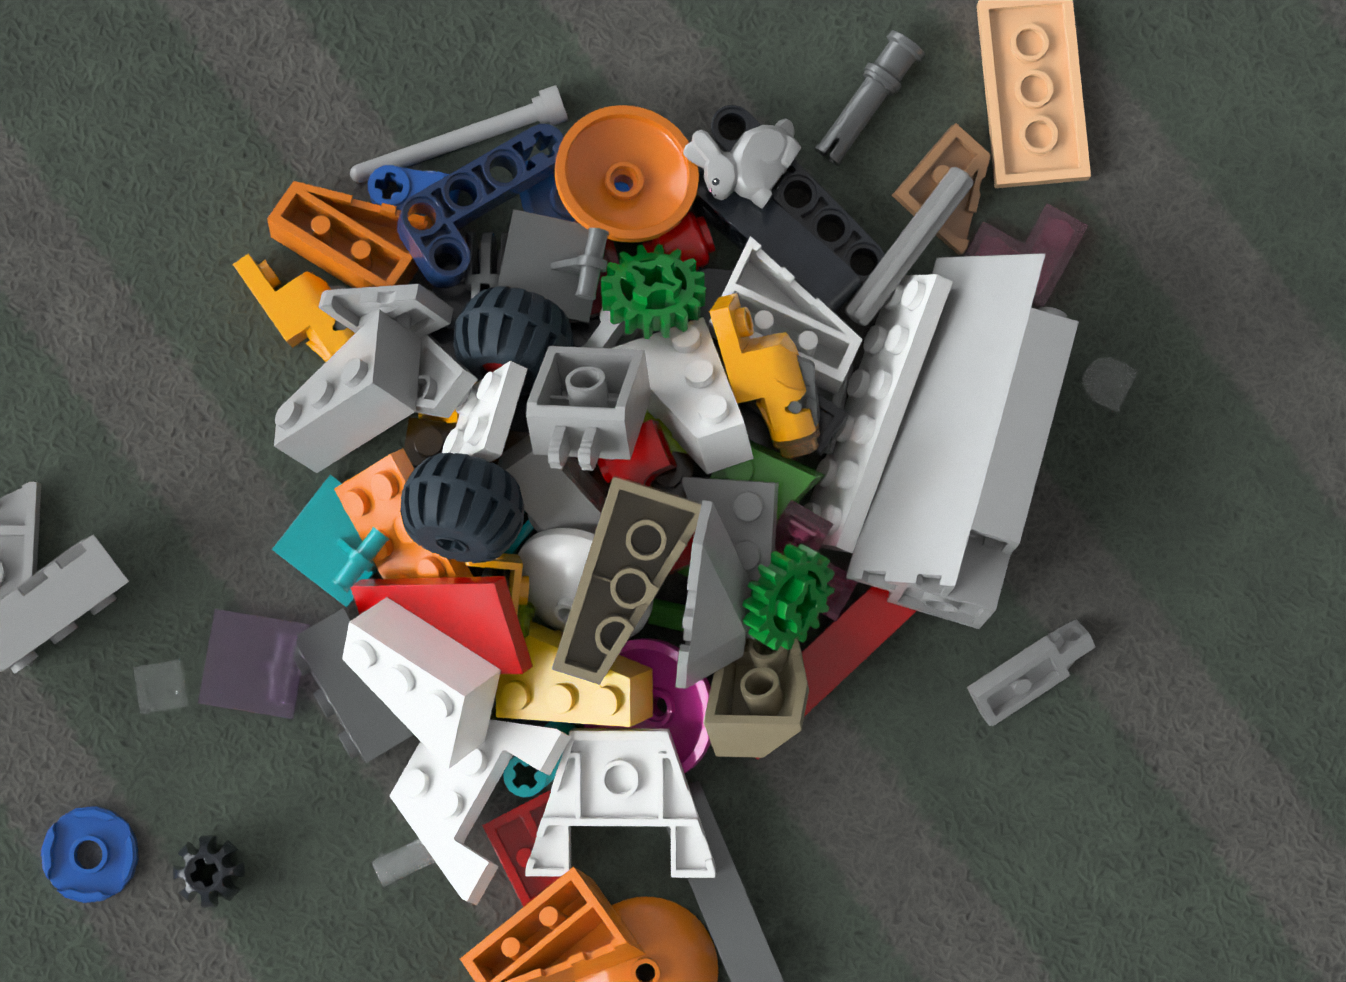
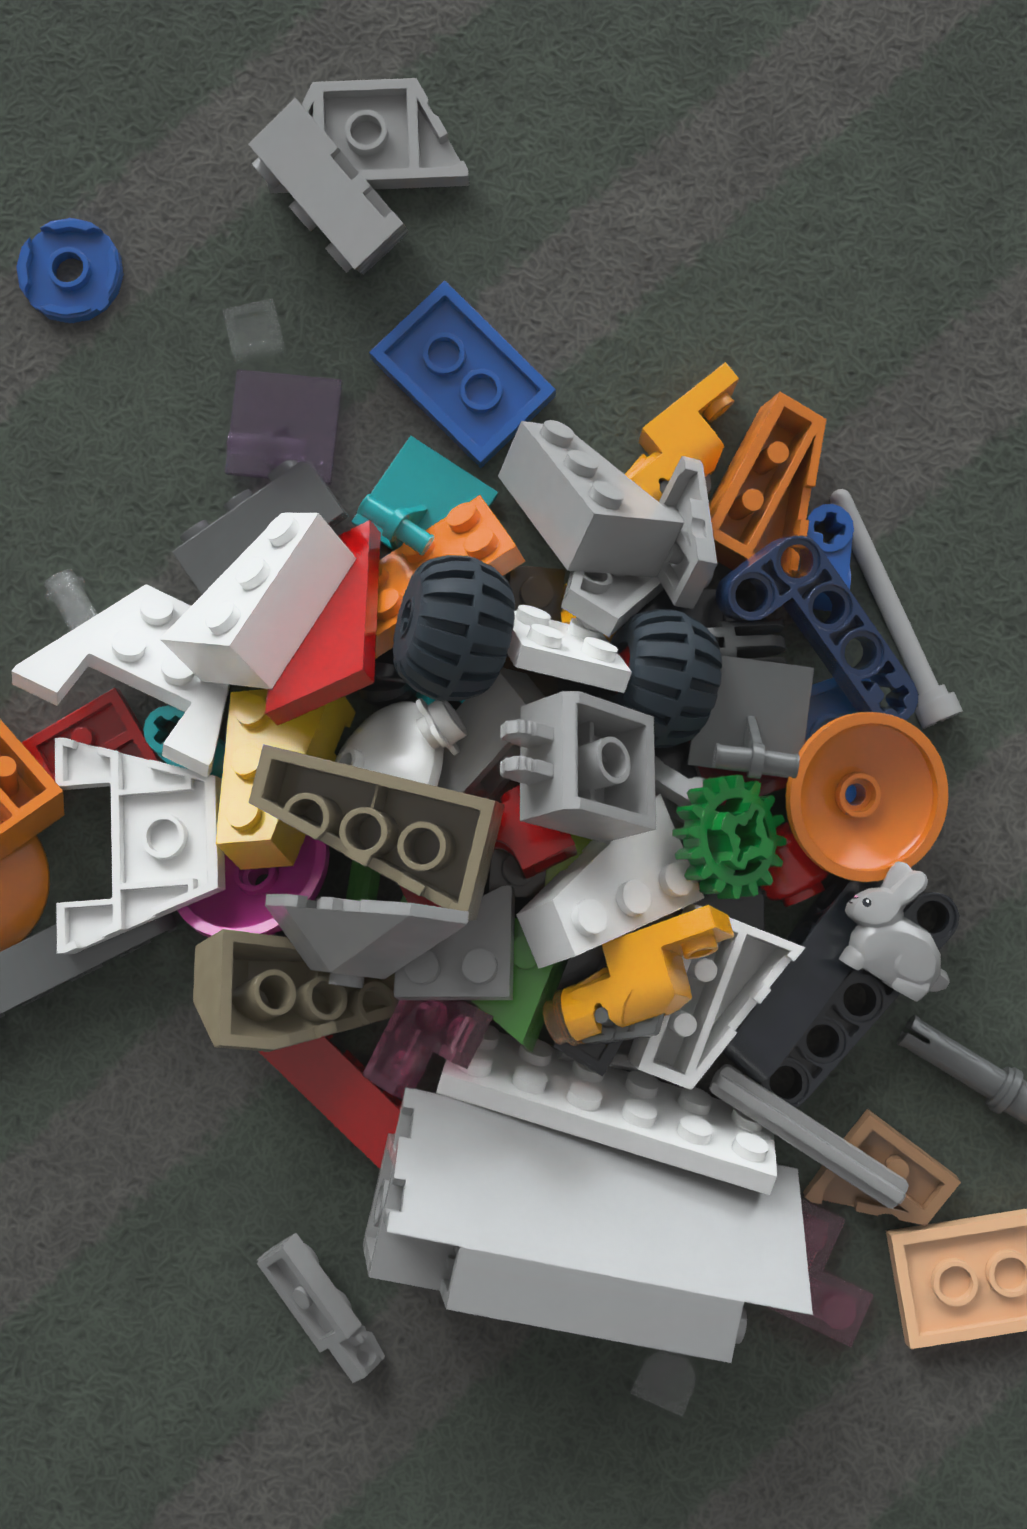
camera: 85 degrees right, 0 degrees up
black piece [173,835,245,908] -> none
light orange bracket [465,553,529,616] -> none
clear neon green piece [517,601,535,638] -> none
green gear [742,543,835,651] -> none
none -> blue plate [369,281,556,468]
none -> white plate [416,698,468,756]

